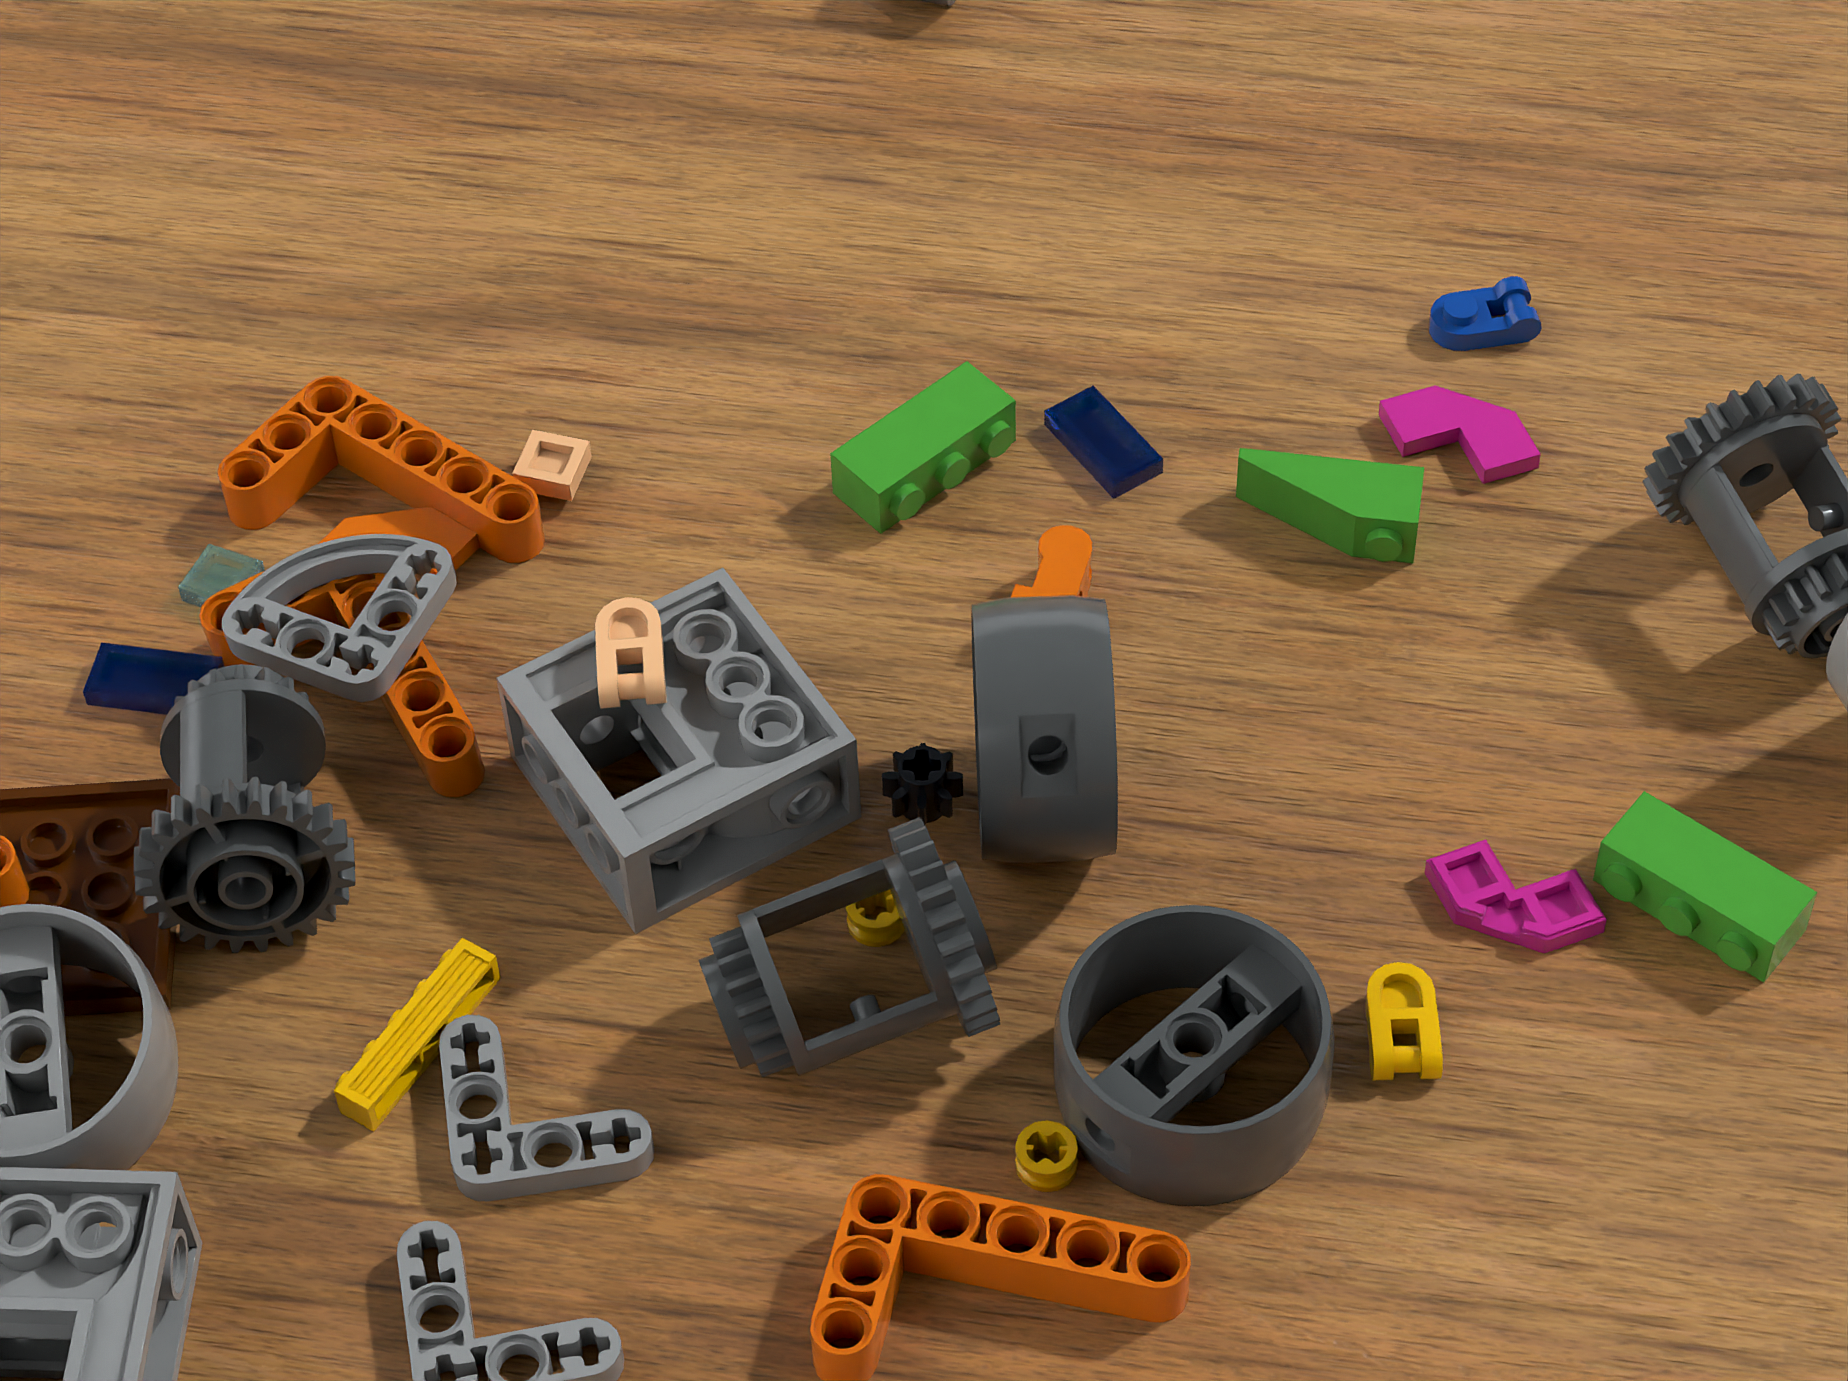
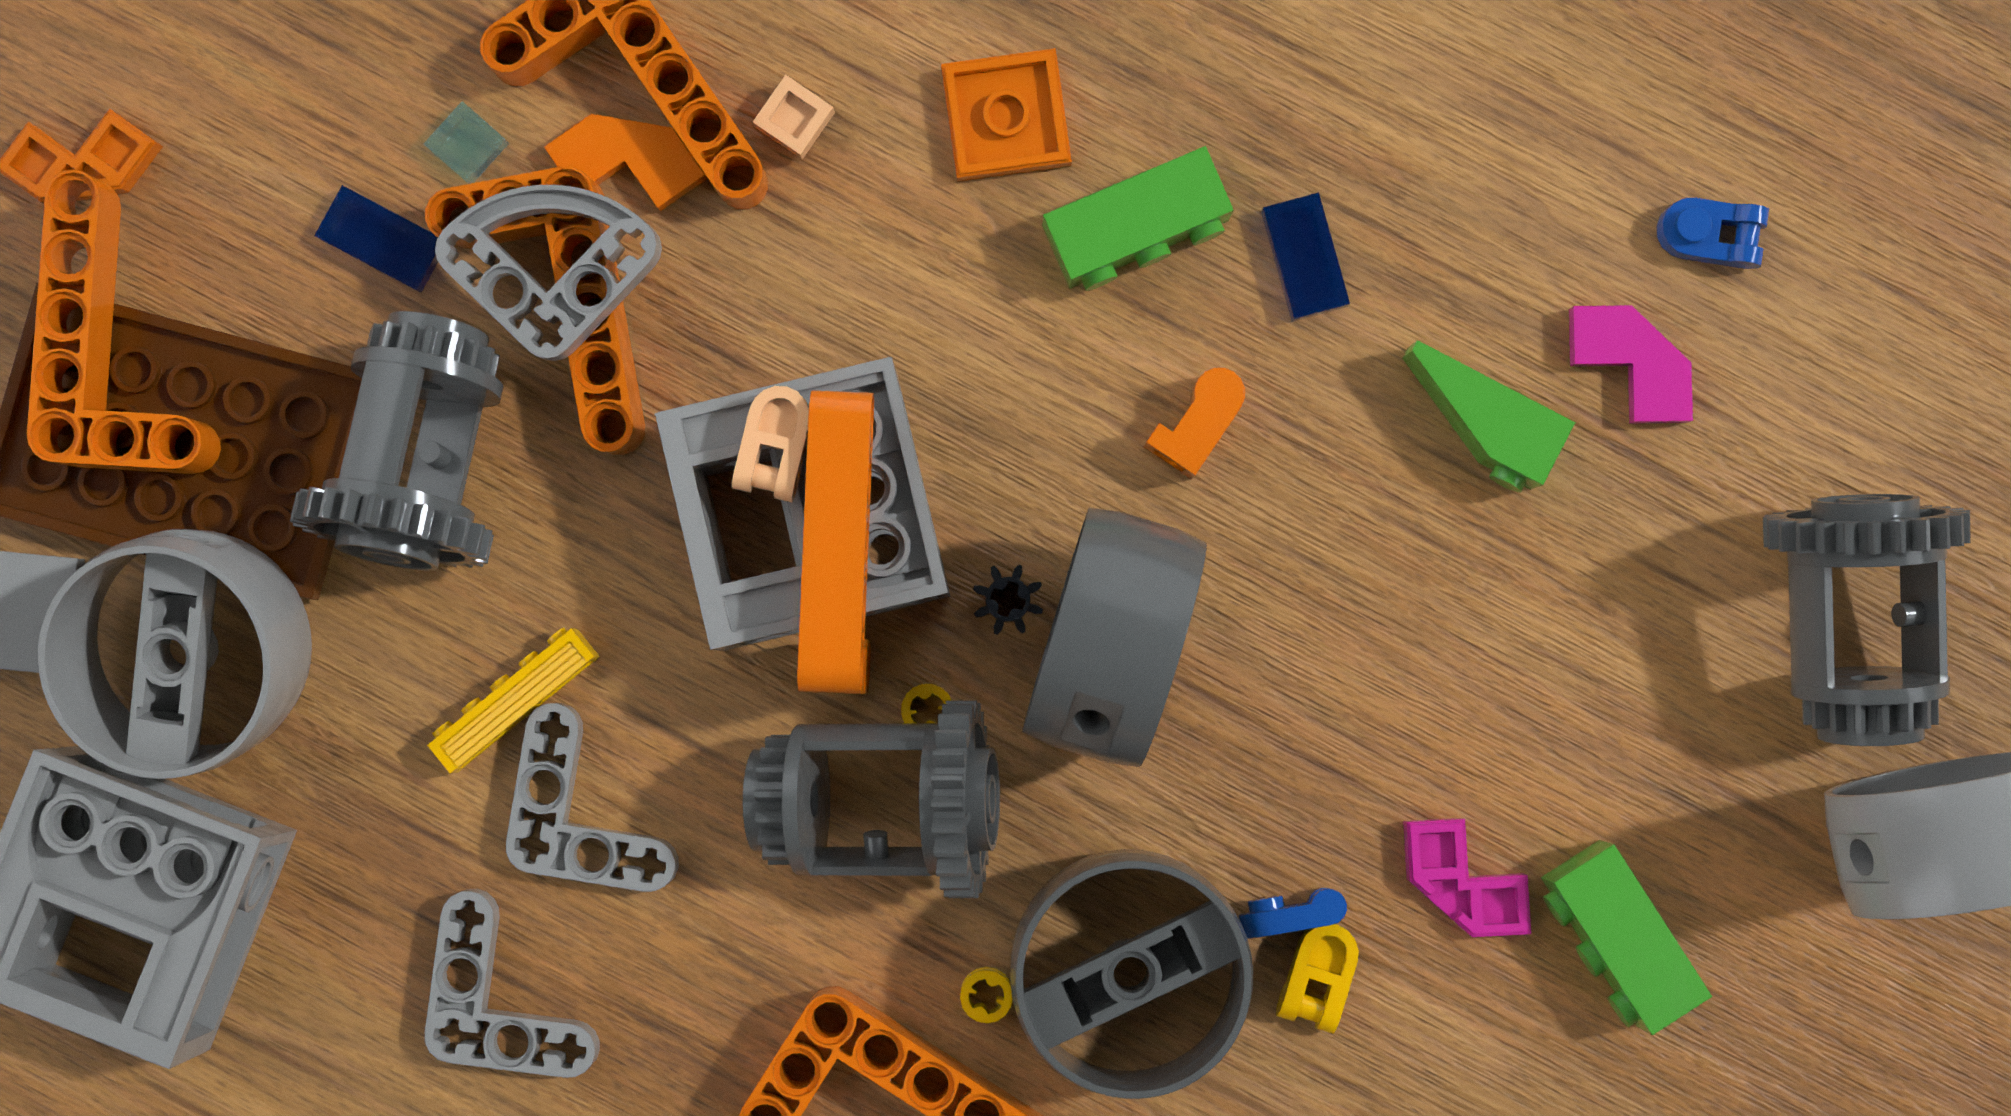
camera: 15 degrees right, 35 degrees up
none -> orange beam [797,390,874,694]
none -> orange tile [941,48,1072,182]
none -> blue plate [1238,888,1347,939]

